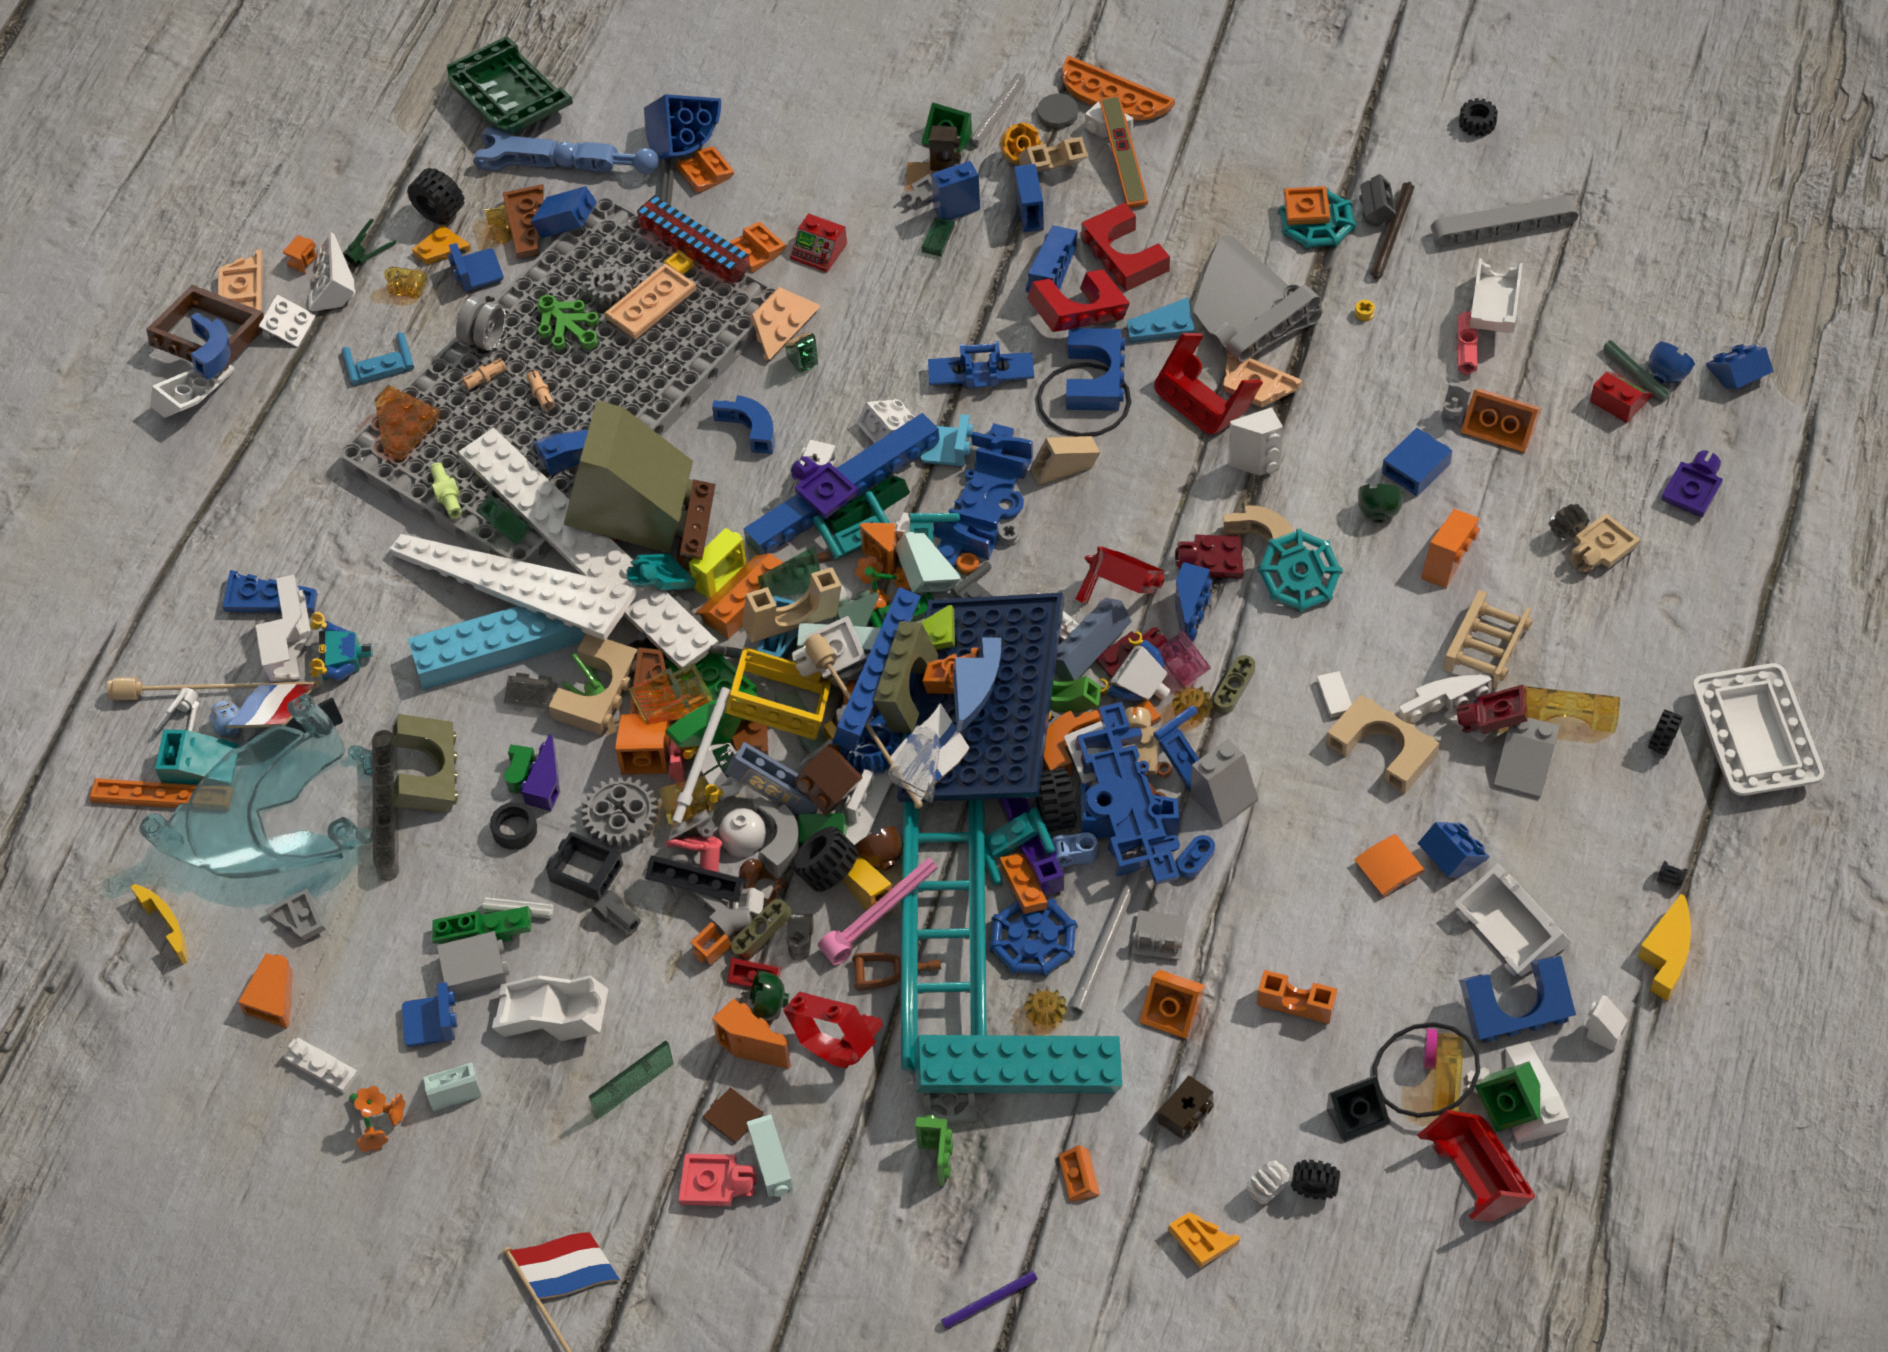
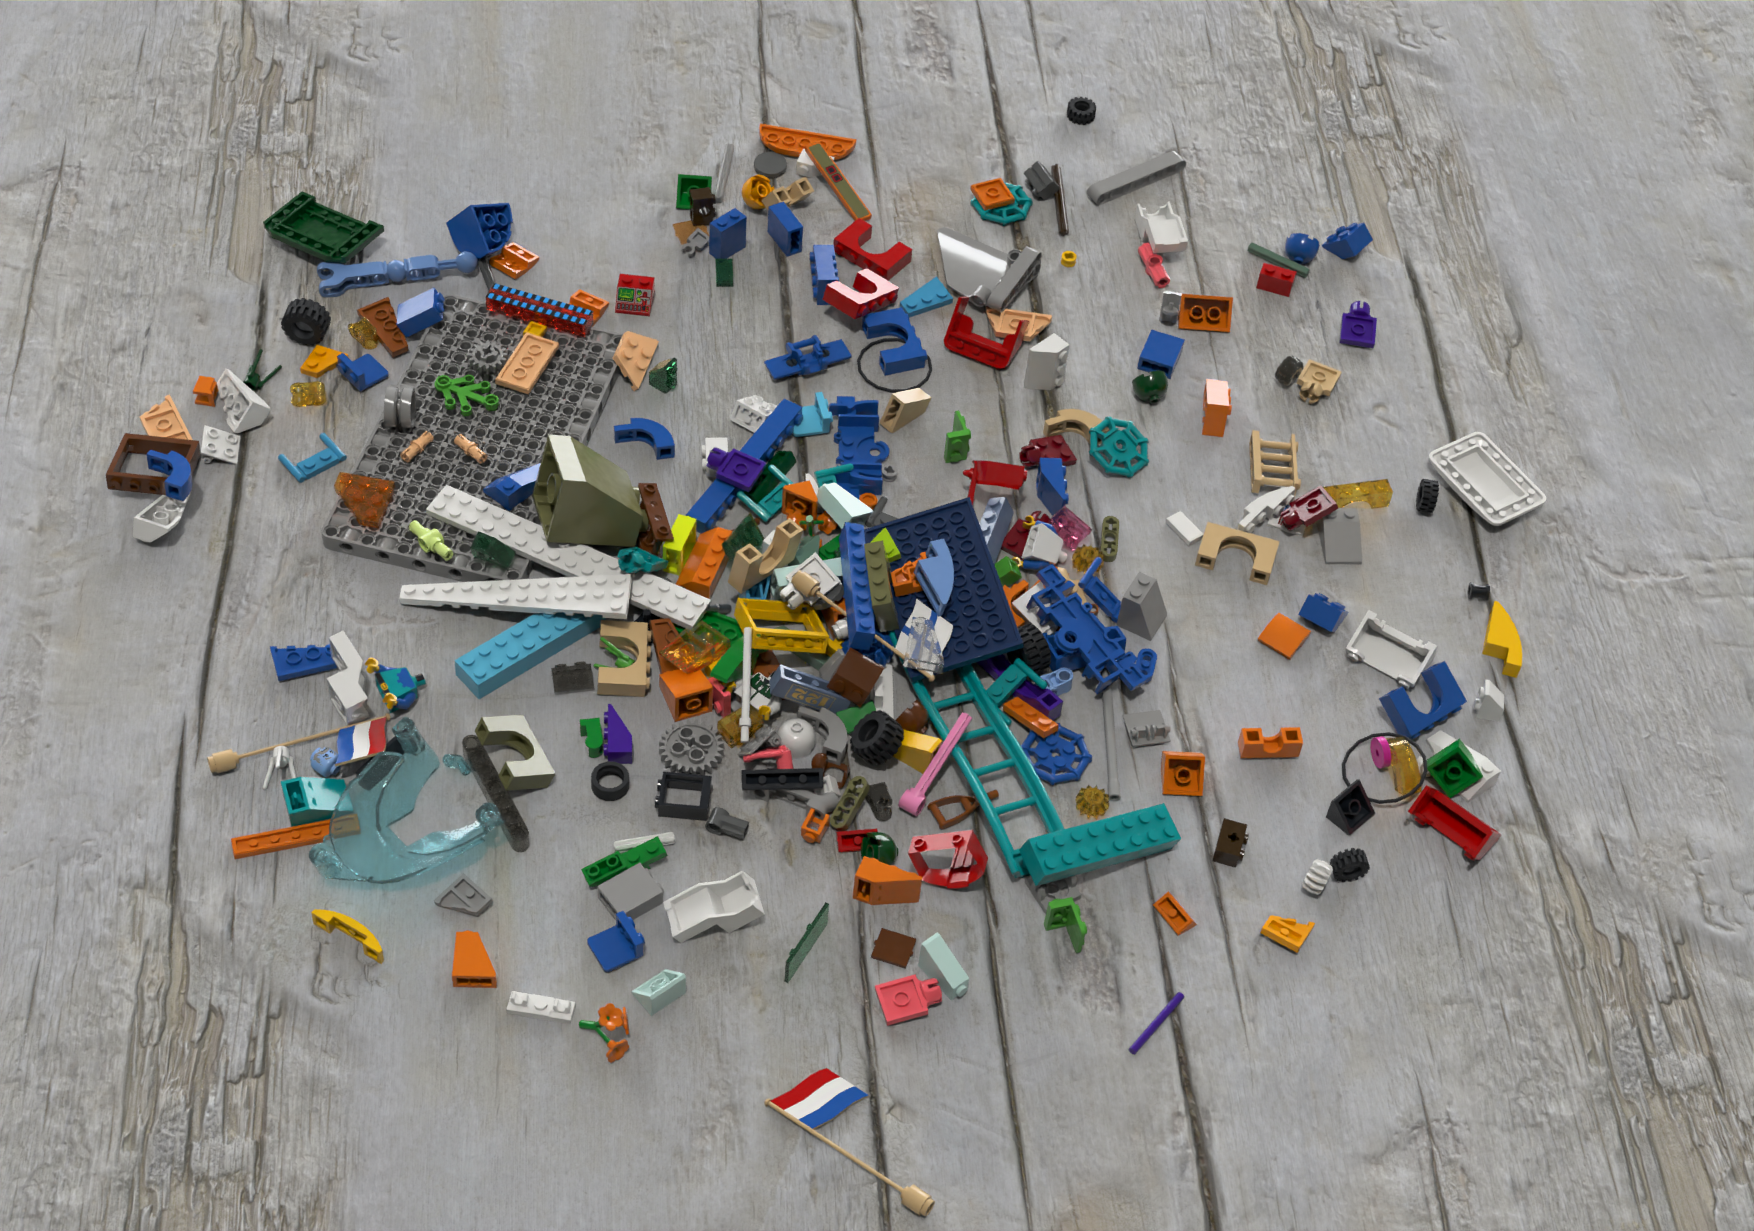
camera: 30 degrees left, 5 degrees down
none -> bright green bracket [944,410,971,463]

